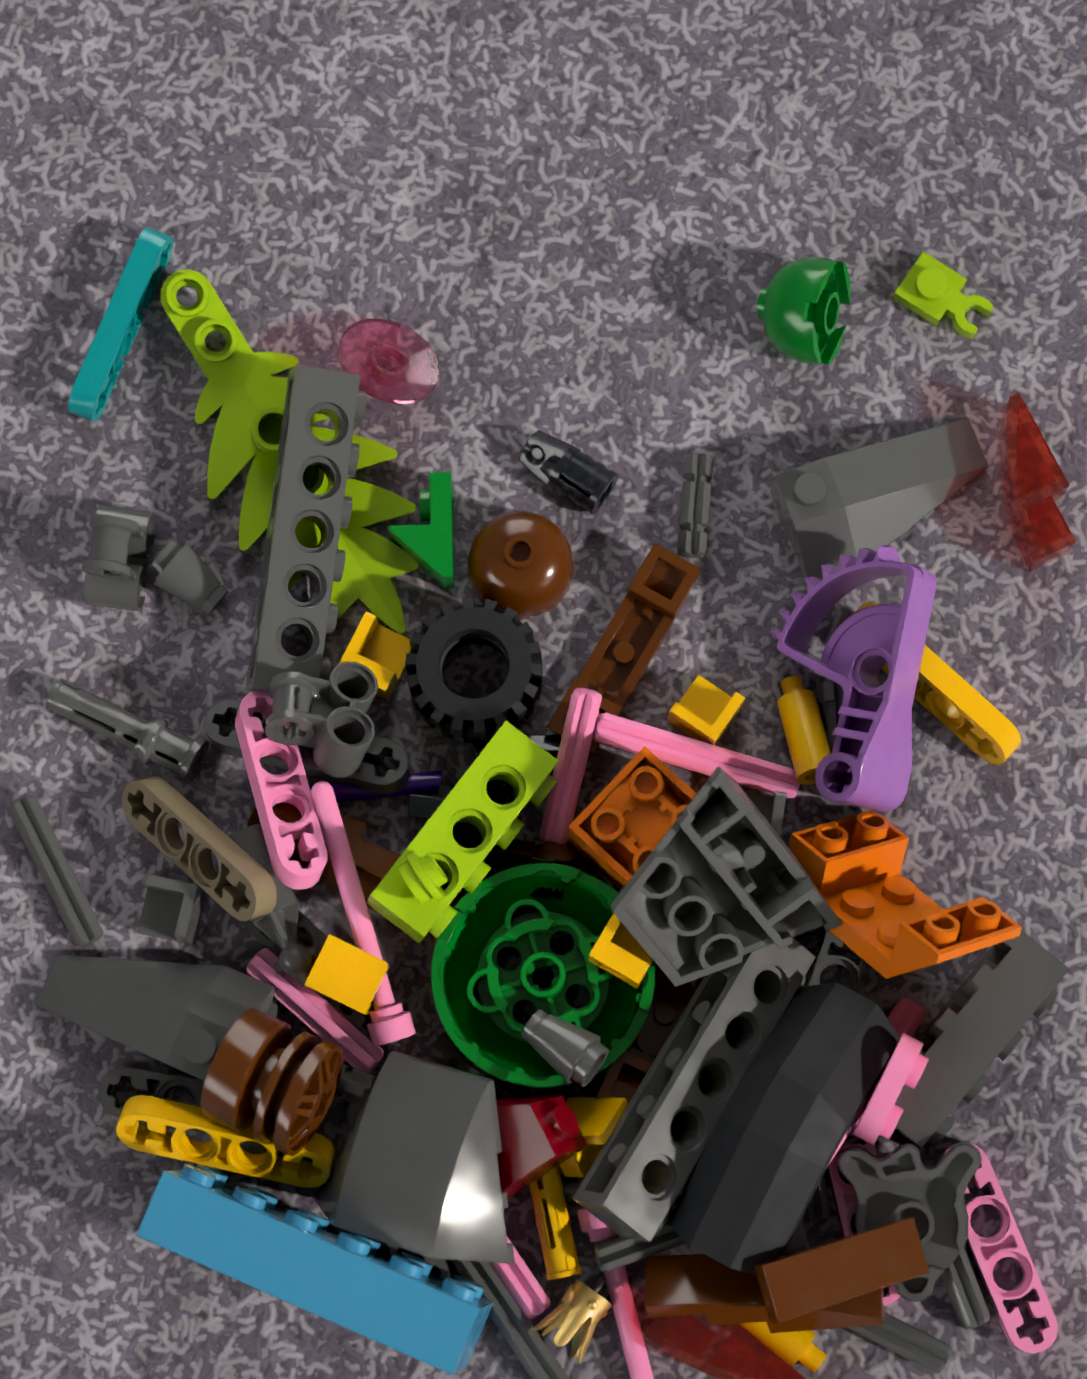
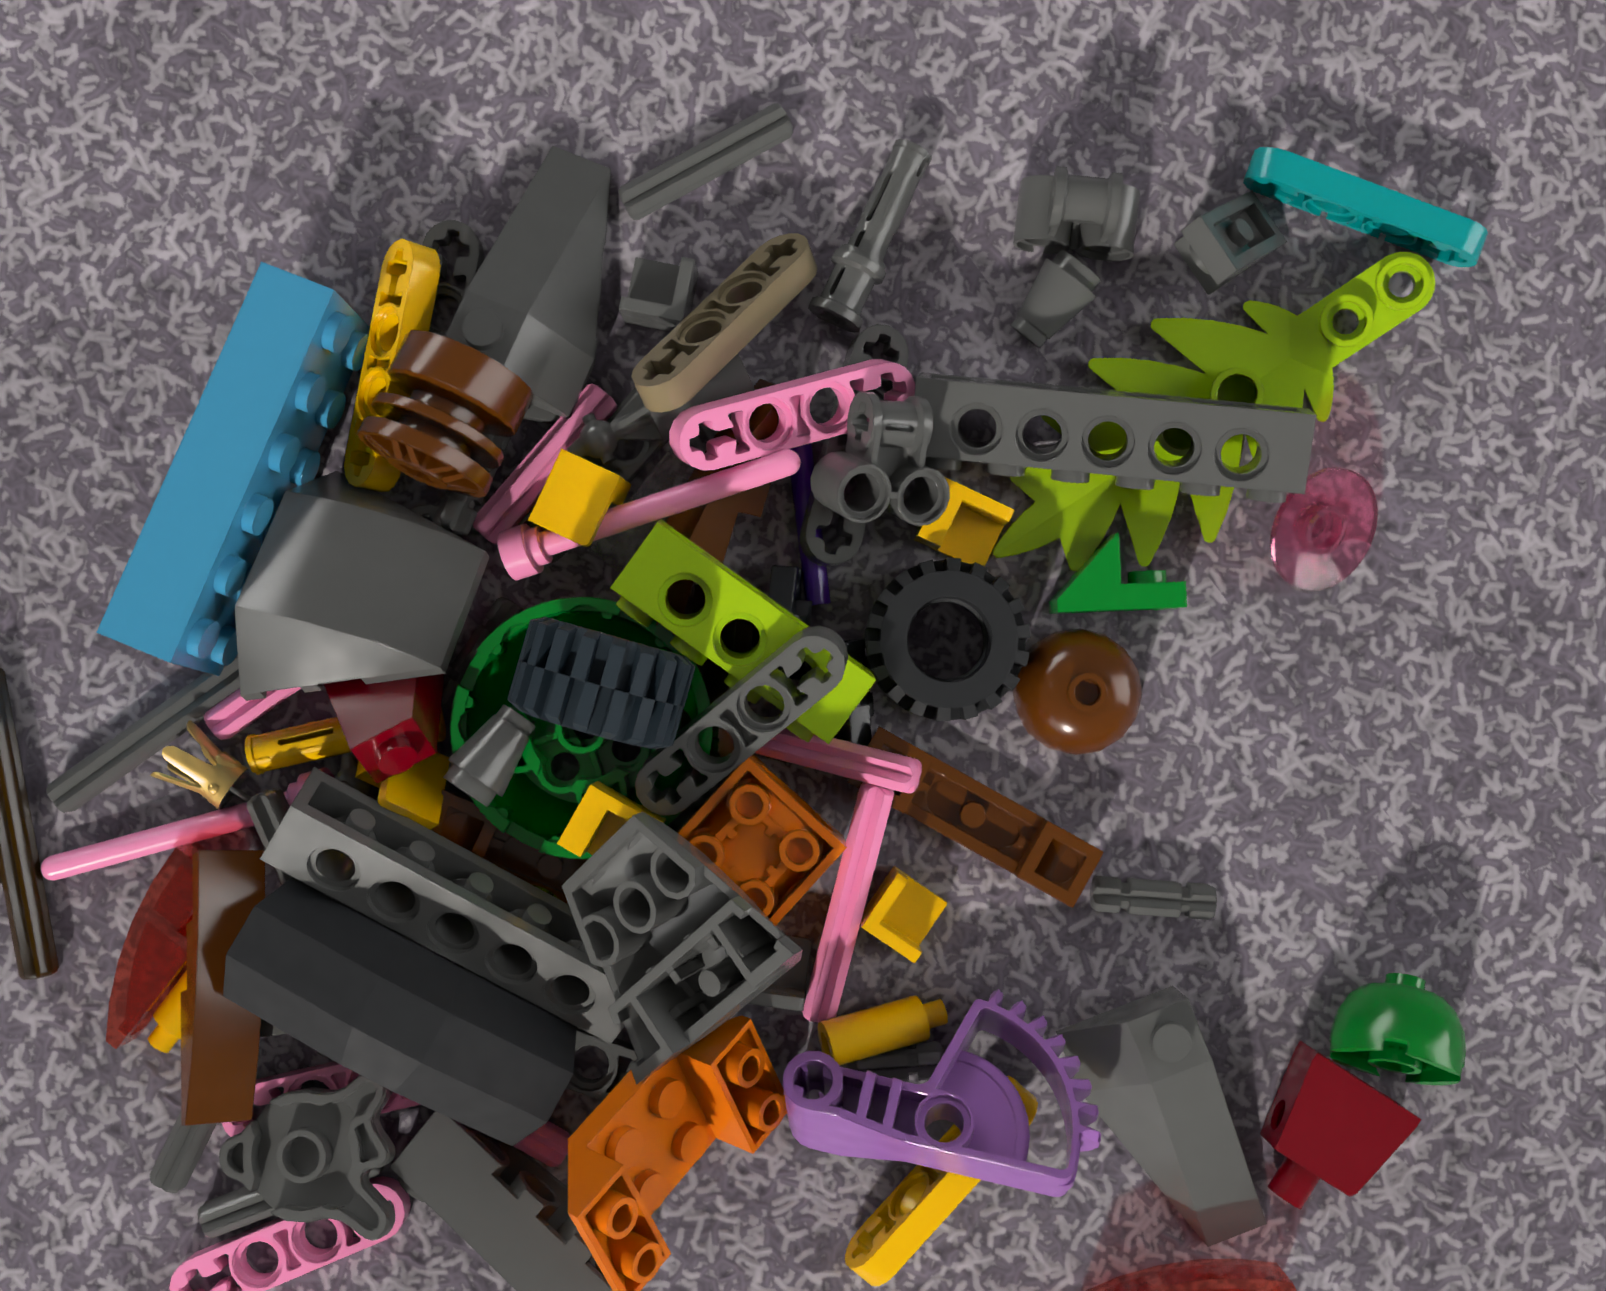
camera: 80 degrees right, 10 degrees up
lime plate [397,850,448,905] -> none
black hinge [519,430,619,515] -> none
reddish brown tile [755,1217,929,1323] -> none
bright pink plate [853,1033,929,1145] -> none
lime plate [893,251,993,339] -> none
none -> black wheel [507,617,695,749]
none -> dark grey beam [635,626,848,816]
none -> dark grey slope [1174,190,1287,295]
none -> dark red torso [1260,1040,1422,1210]

